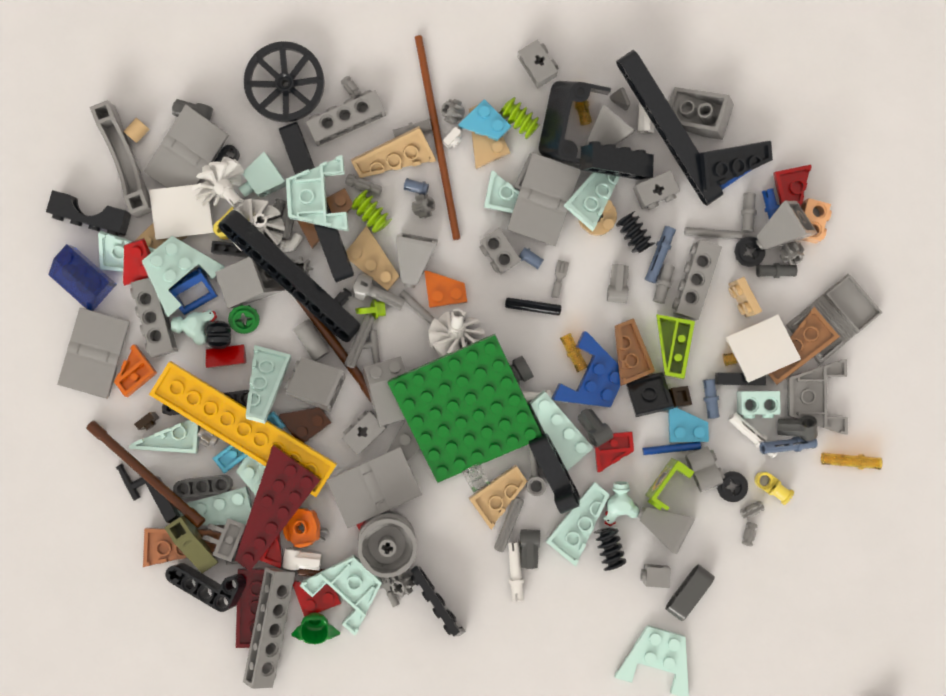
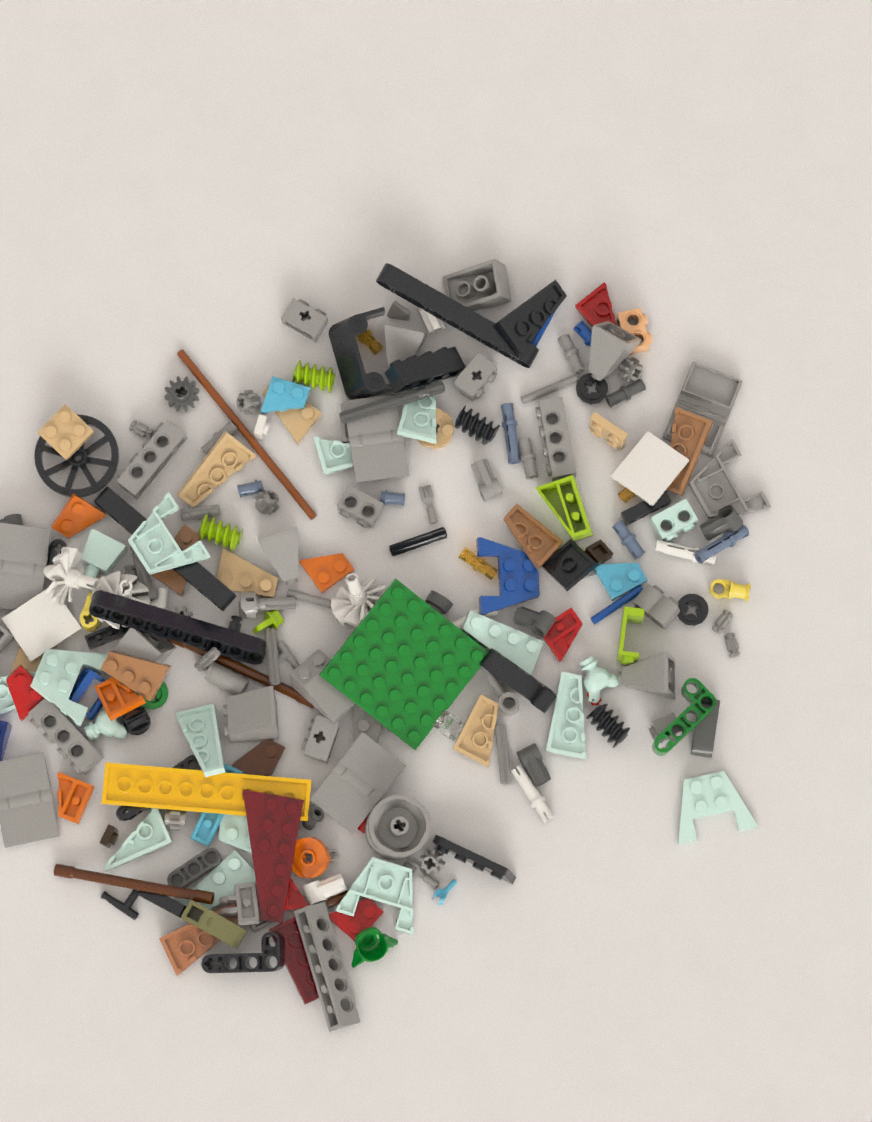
camera: 30 degrees left, 10 degrees down
red slope [206,344,247,368] -> none
clear yellow pin [821,452,883,470] -> none
none -> tan plate [37,404,95,461]
none -> orange wing [51,493,106,538]
none -> orange wing [94,677,146,721]
none -> medium nougat wing [100,651,171,701]
none -> dark grey gear [164,376,200,412]
none -> light grey axle [194,647,220,672]
none -> dark grey pin [302,807,324,830]
none -> dark grey axle [339,381,445,424]
none -> medium azure hand [432,879,457,905]
none -> green beam [652,678,716,756]

